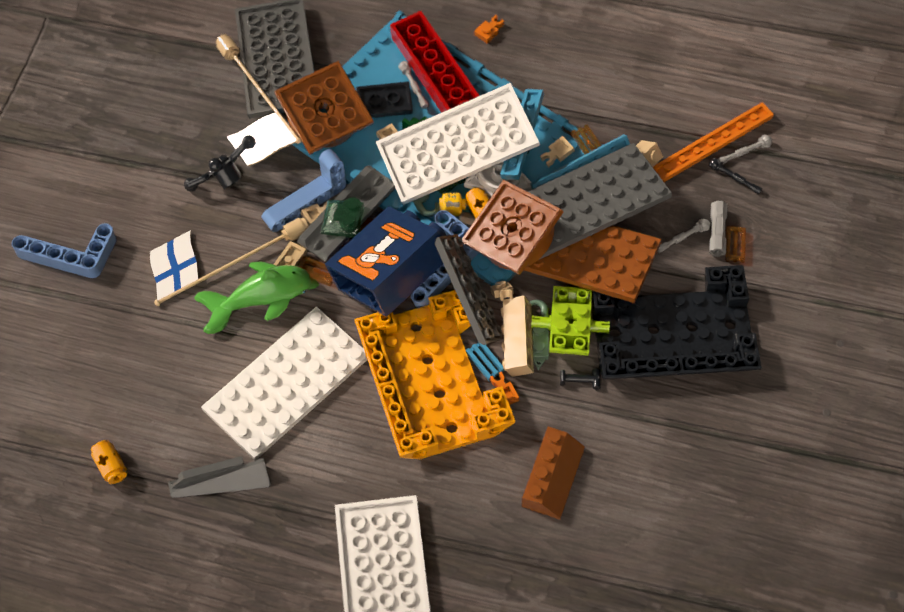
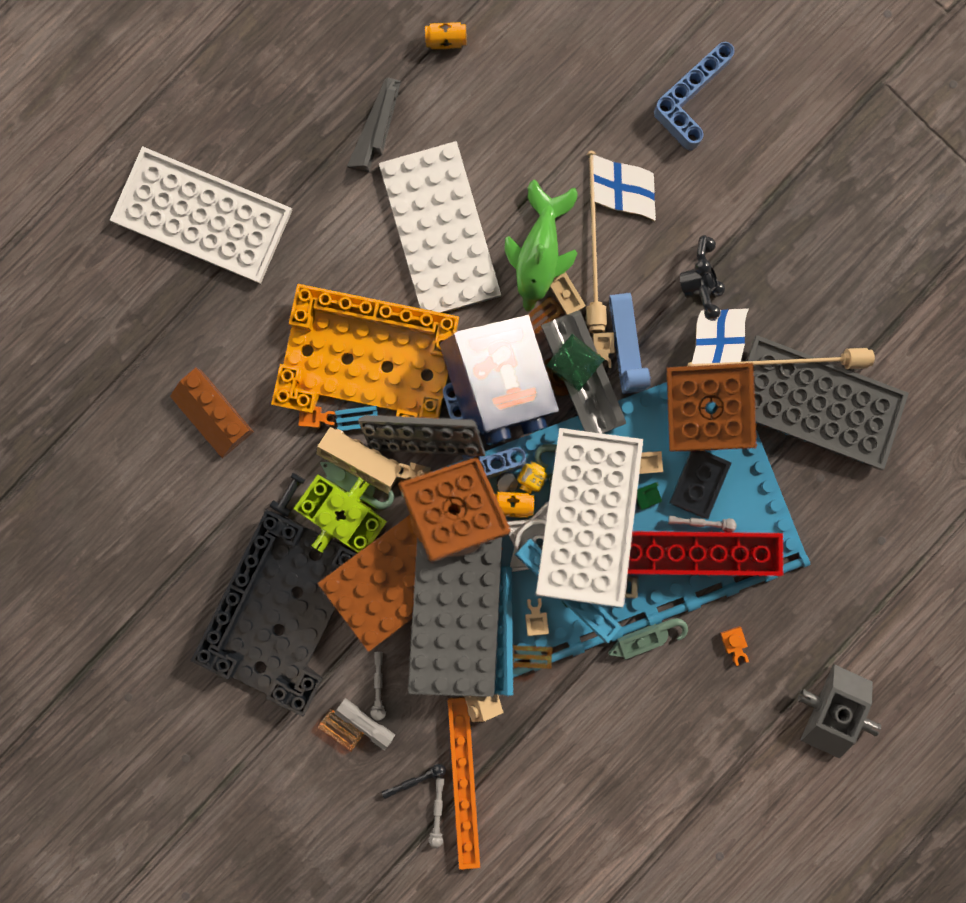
camera: 120 degrees right, 25 degrees up
none -> sand green plate [608,618,688,659]

